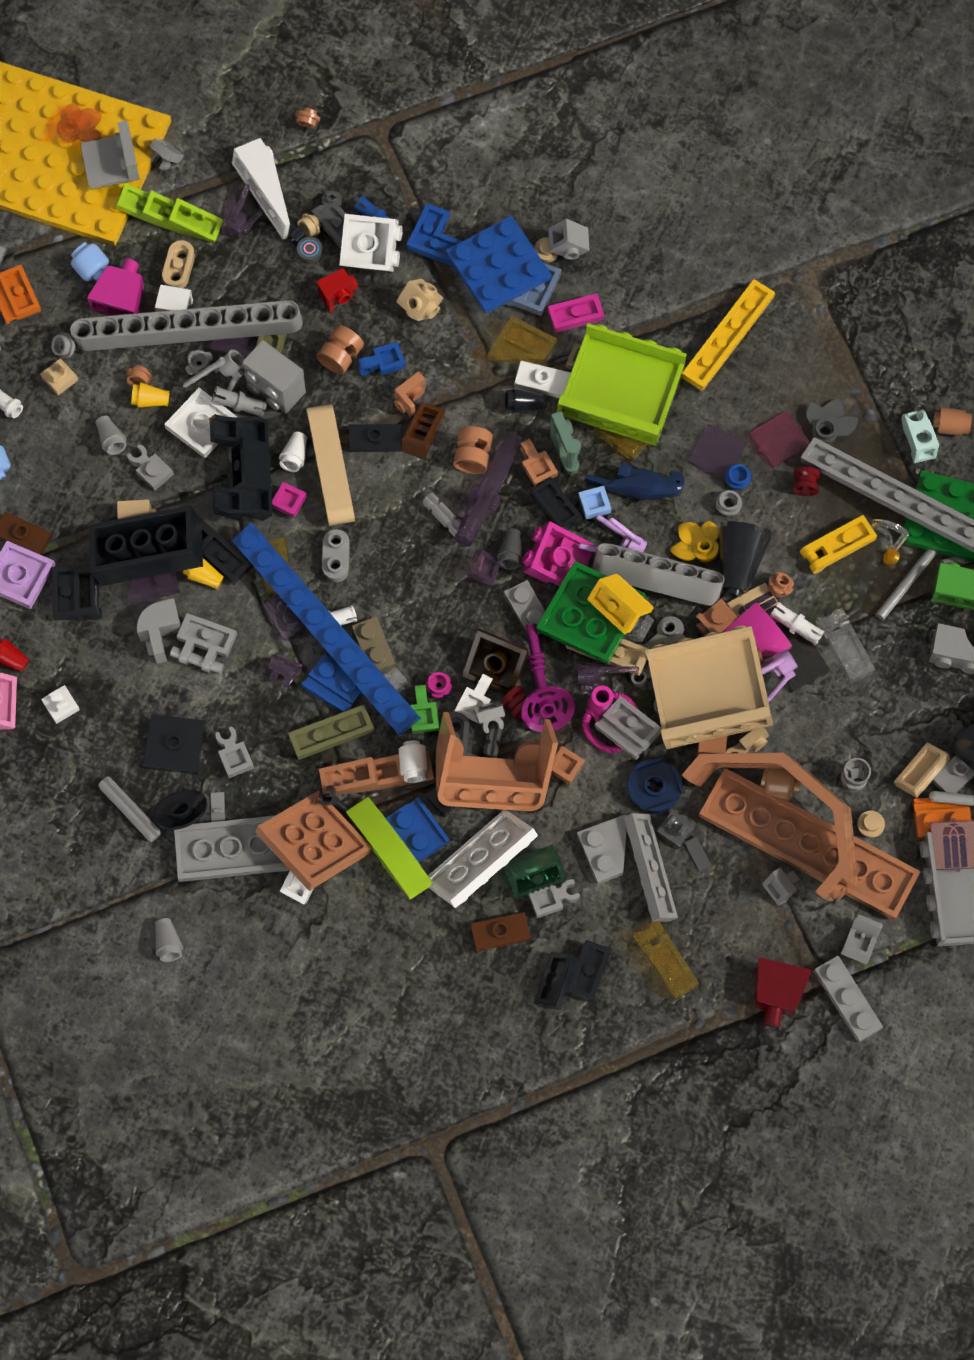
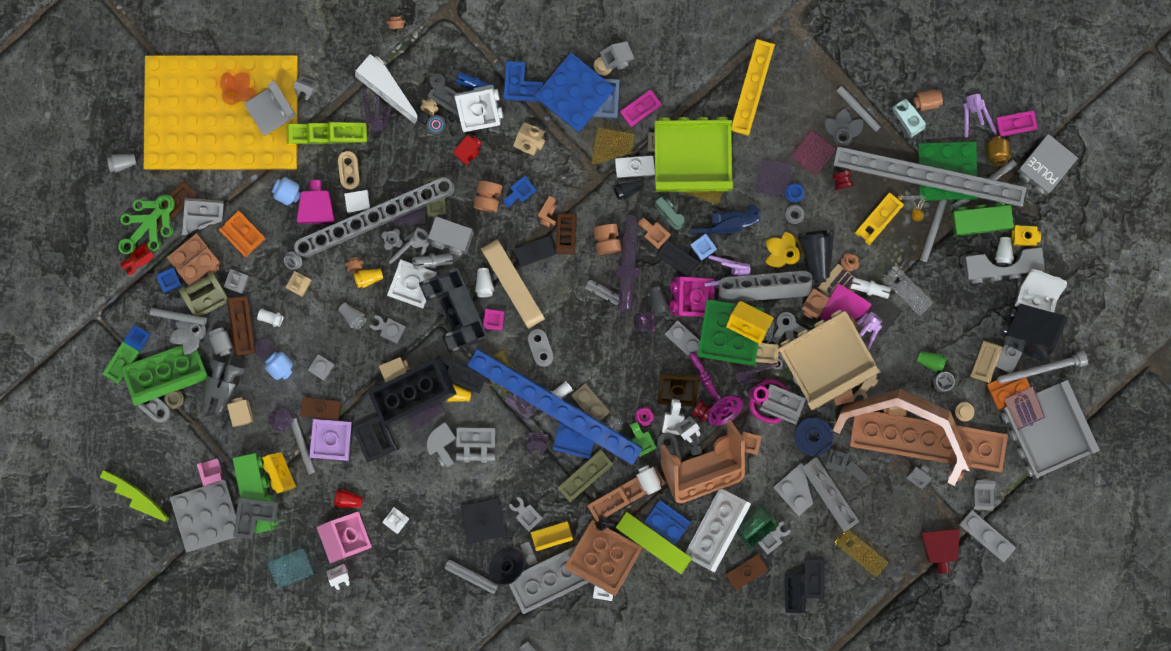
camera: 20 degrees left, 15 degrees up
none -> light grey plate [308,354,335,381]
none -> yellow panel [531,521,573,551]
none -> light grey bar [837,86,881,132]
none -> bright green cone [917,351,947,373]

